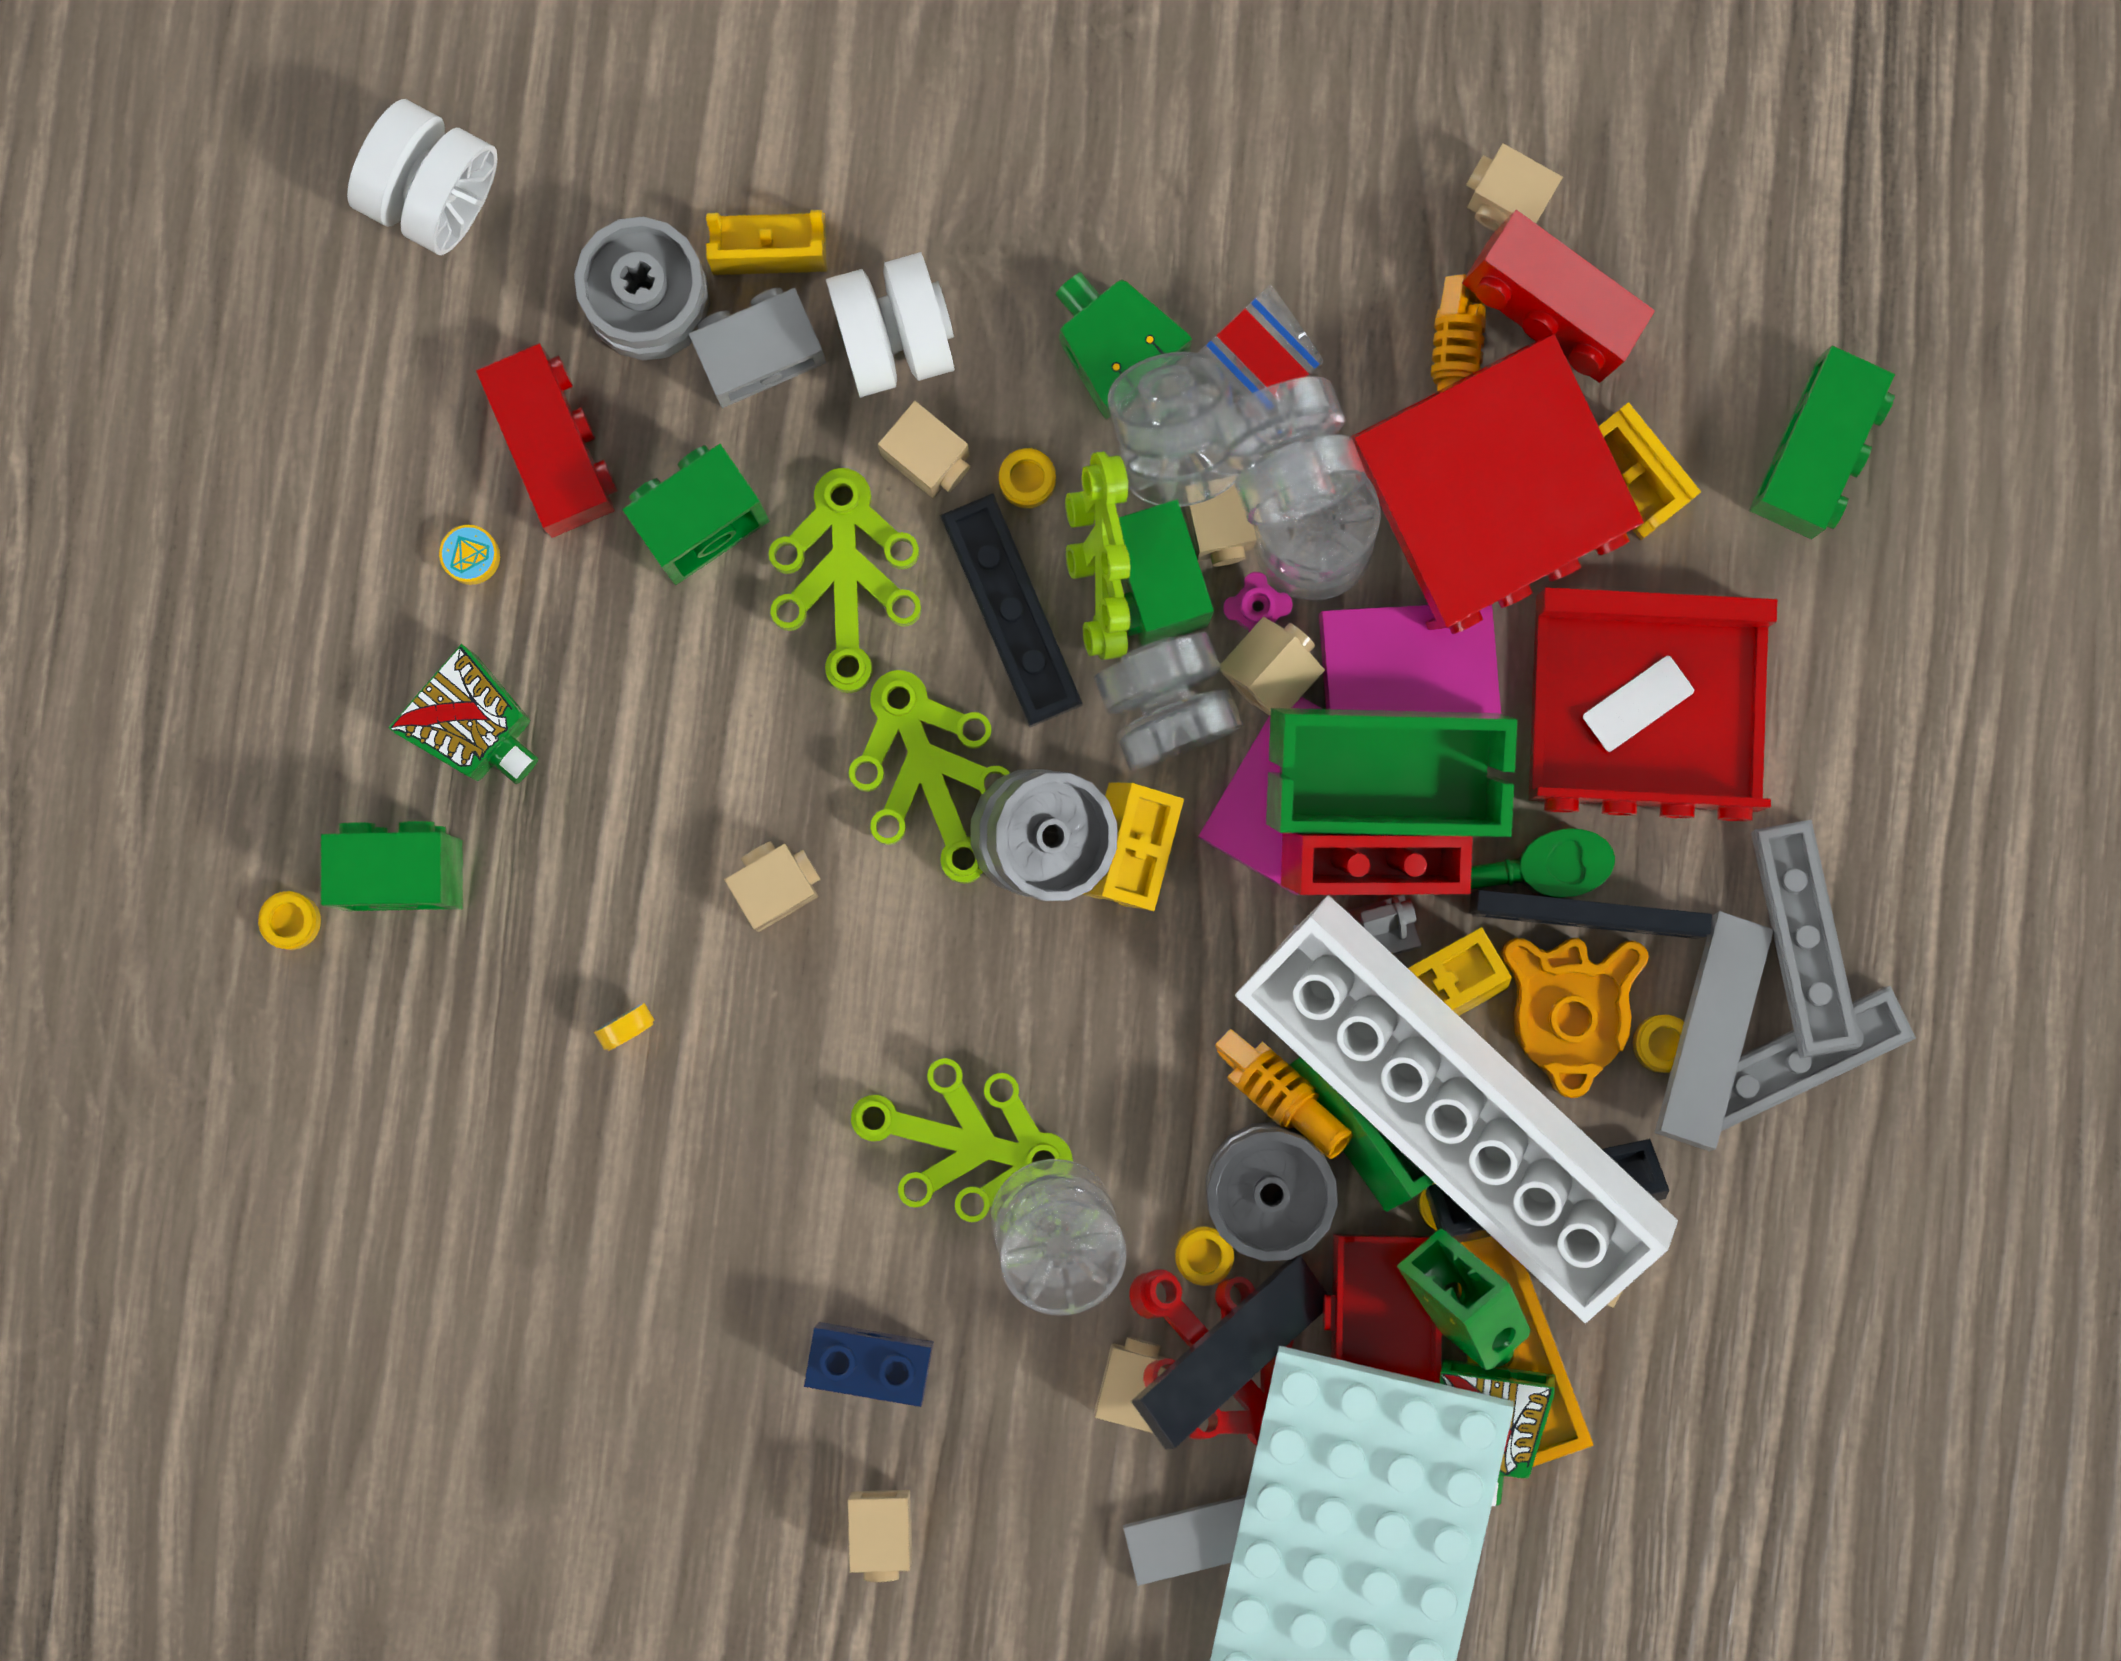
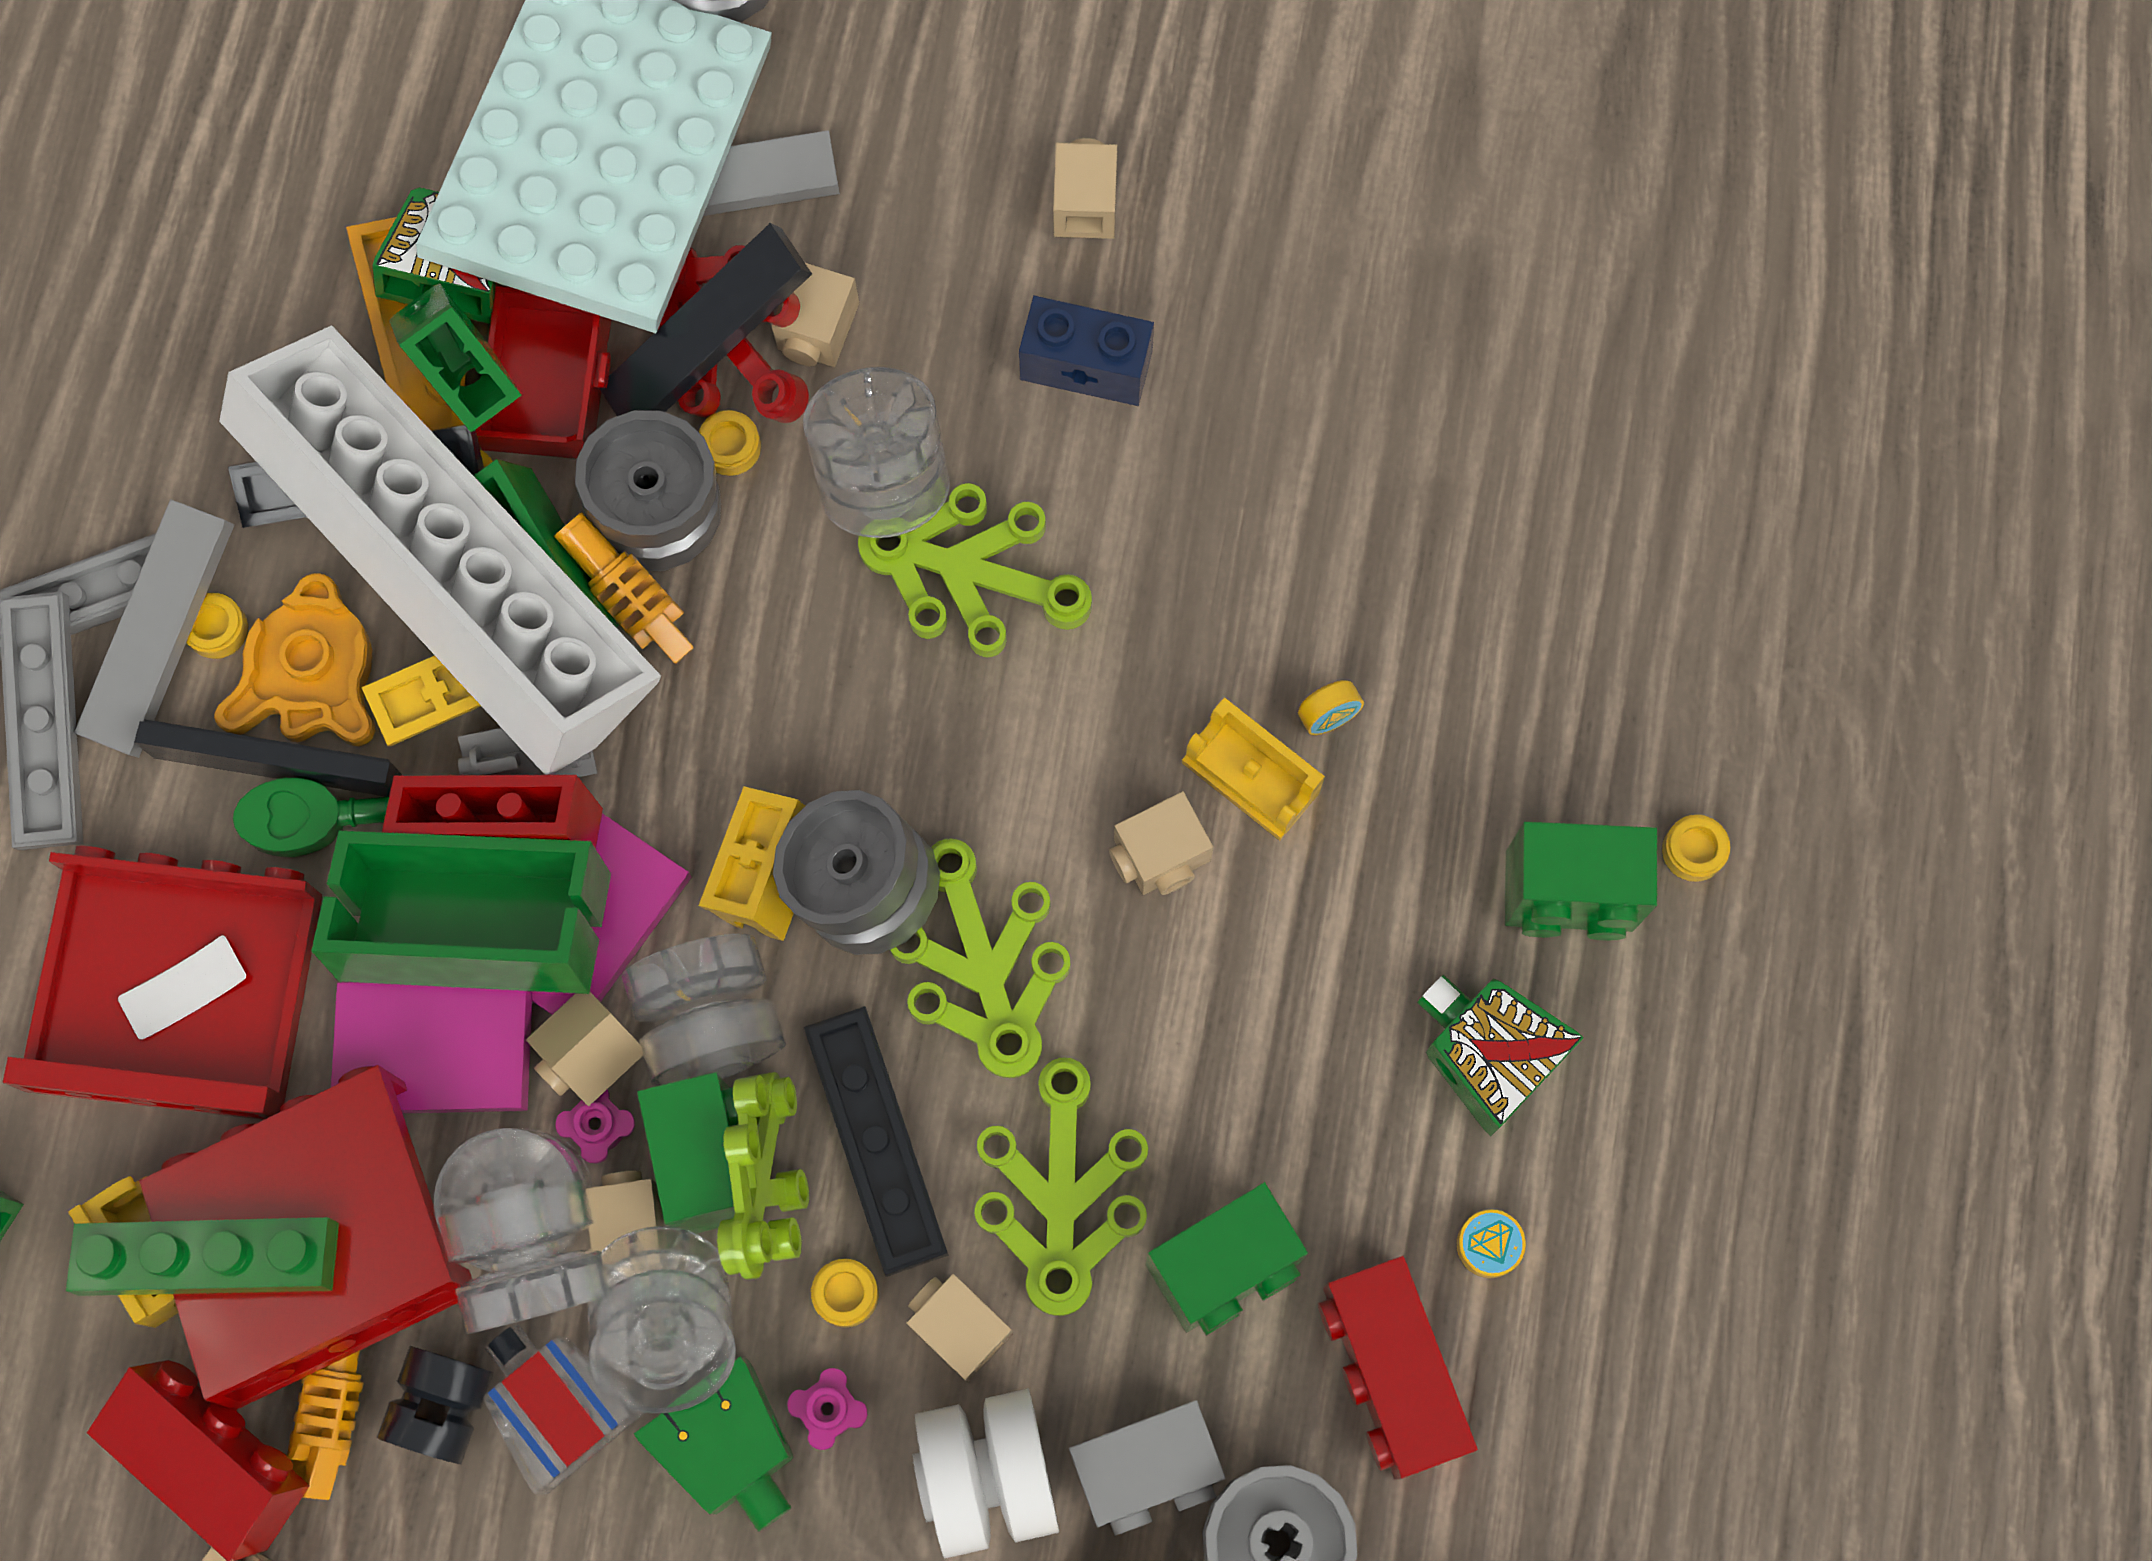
camera: 170 degrees left, 10 degrees down
none -> green plate [66,1217,339,1296]
none -> black wheel [376,1346,494,1464]
none -> dark pink plate [787,1368,868,1450]
none -> yellow hinge [1182,697,1325,841]

